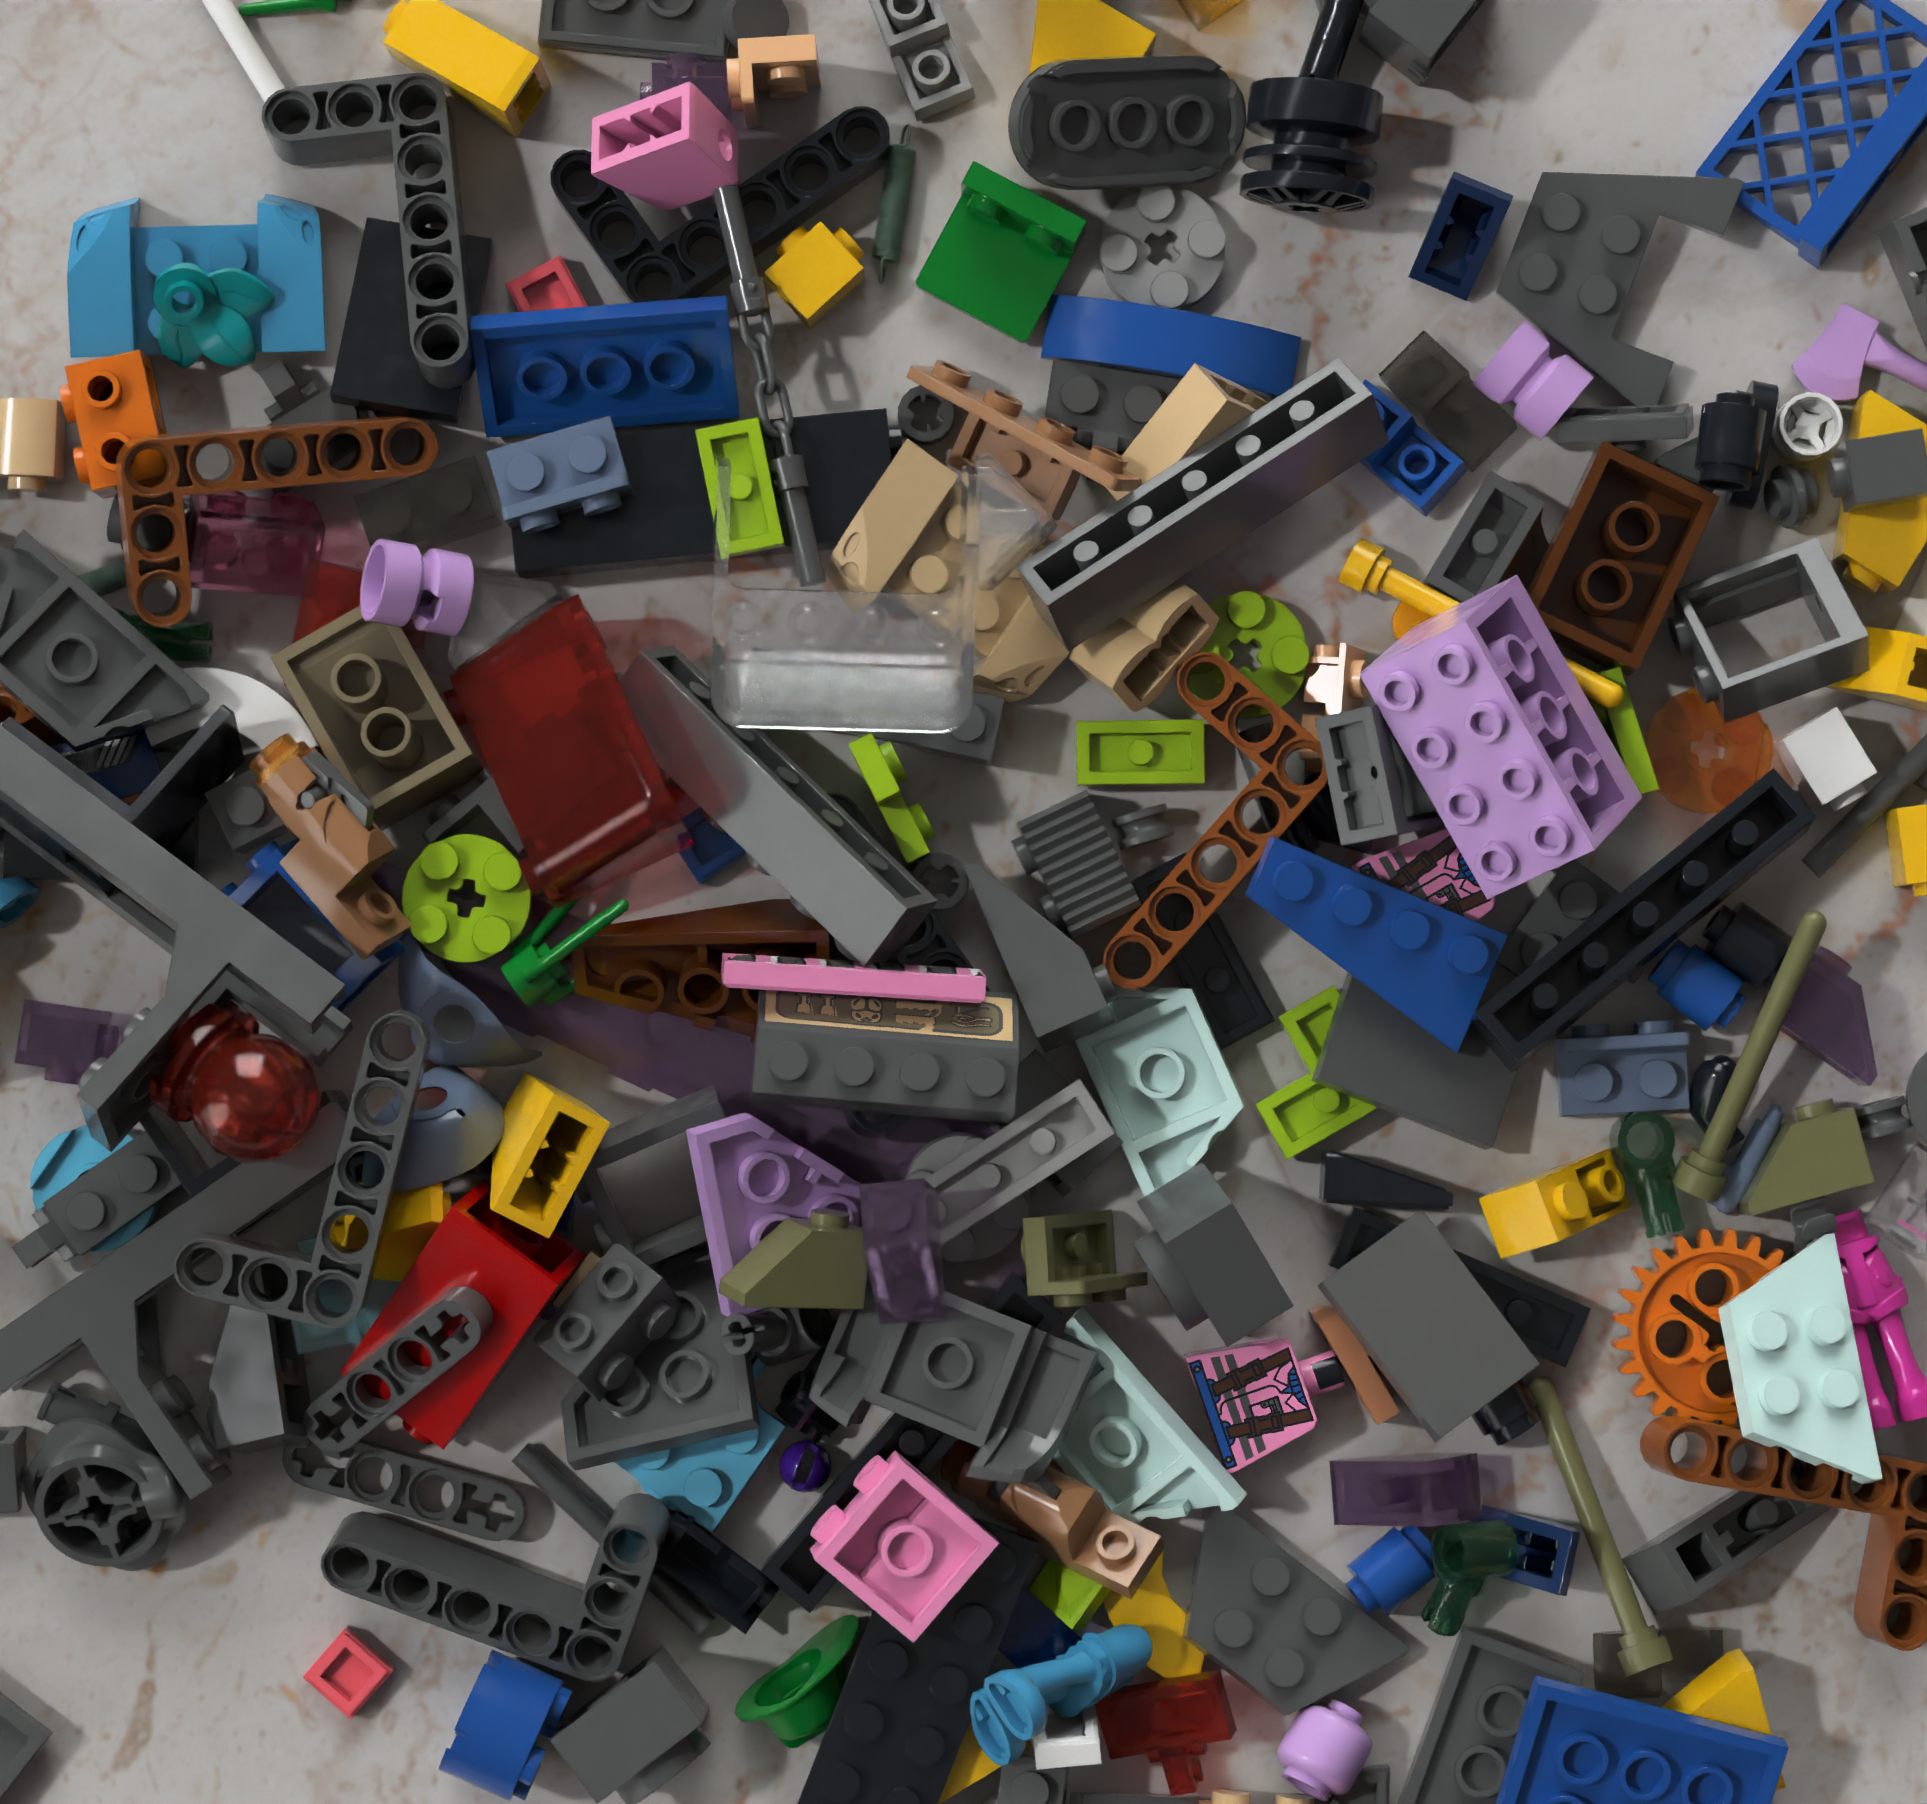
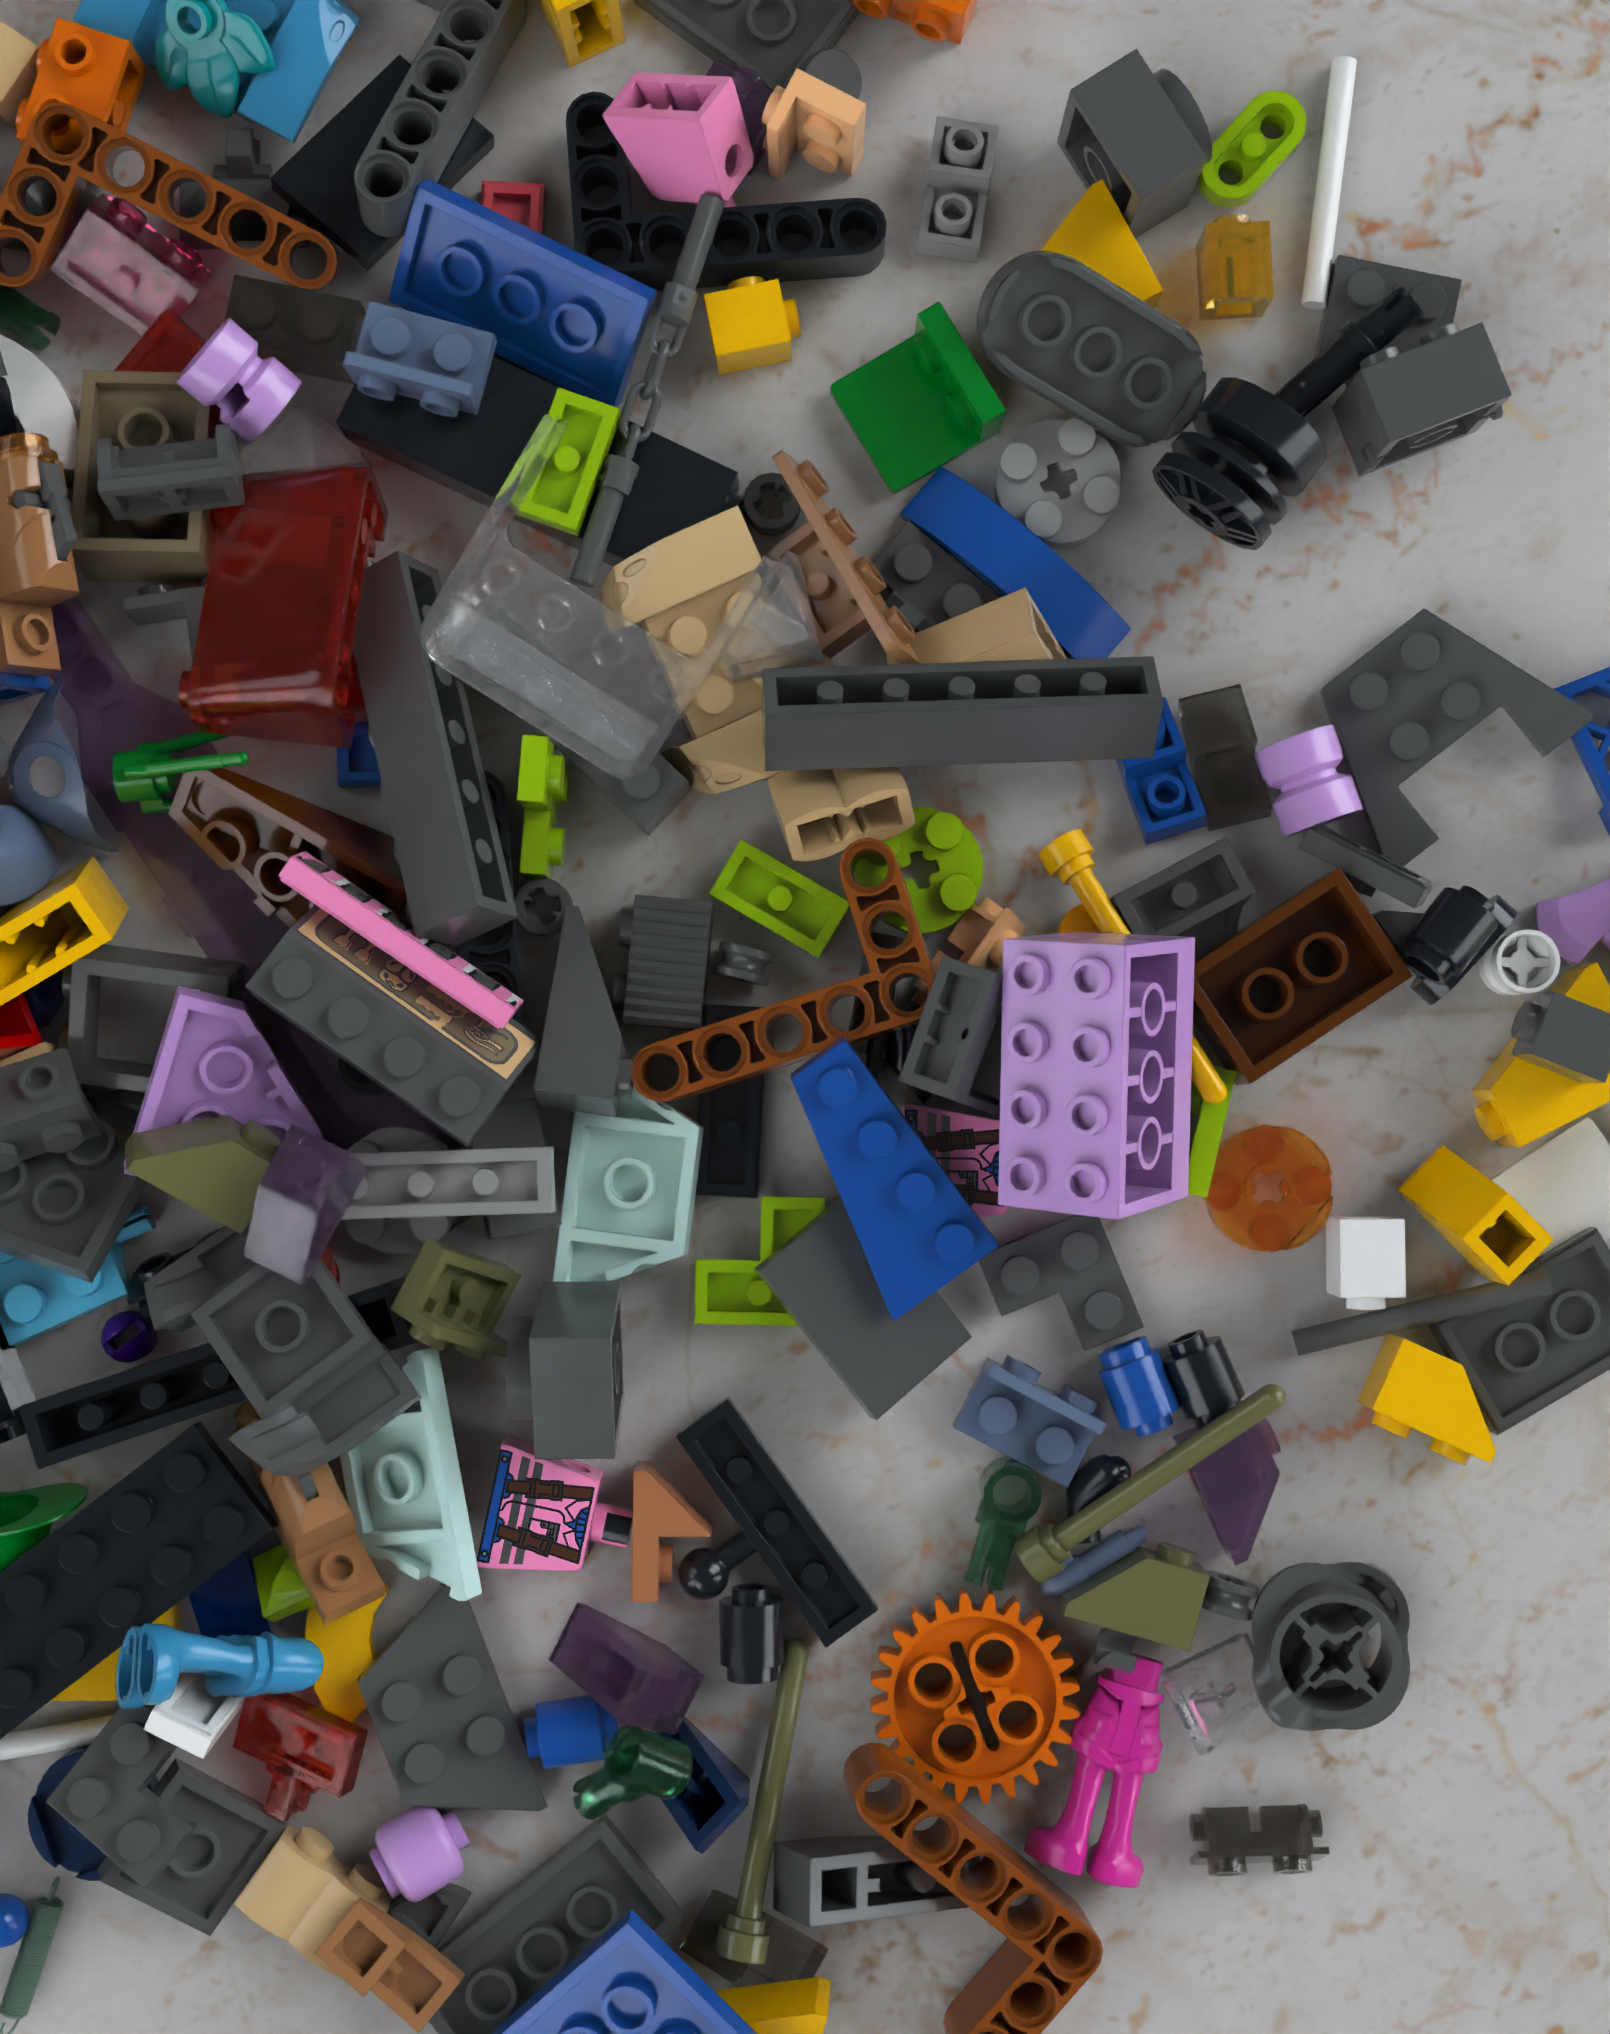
camera: 30 degrees right, 0 degrees up
lime plate [402,834,532,963] -> none
dark grey pin [720,1307,834,1367] -> none
bright pink plate [810,1450,999,1643] -> none
sand green piece [872,124,916,285] -> none
dark grey tile [1318,1209,1540,1443] -> none
black slope [1319,1150,1453,1210] -> none
dark blue slope [1408,171,1513,301] -> none
black brick [1471,768,1816,1073] -> none
yellow slope [1478,1148,1632,1259] -> none
dark grey window [1667,537,1869,723] -> none
light aqua wing [1718,1233,1883,1484] -> none
dark grey plate [1763,464,1819,529] -> none
none -> dark grey hinge [96,424,245,521]

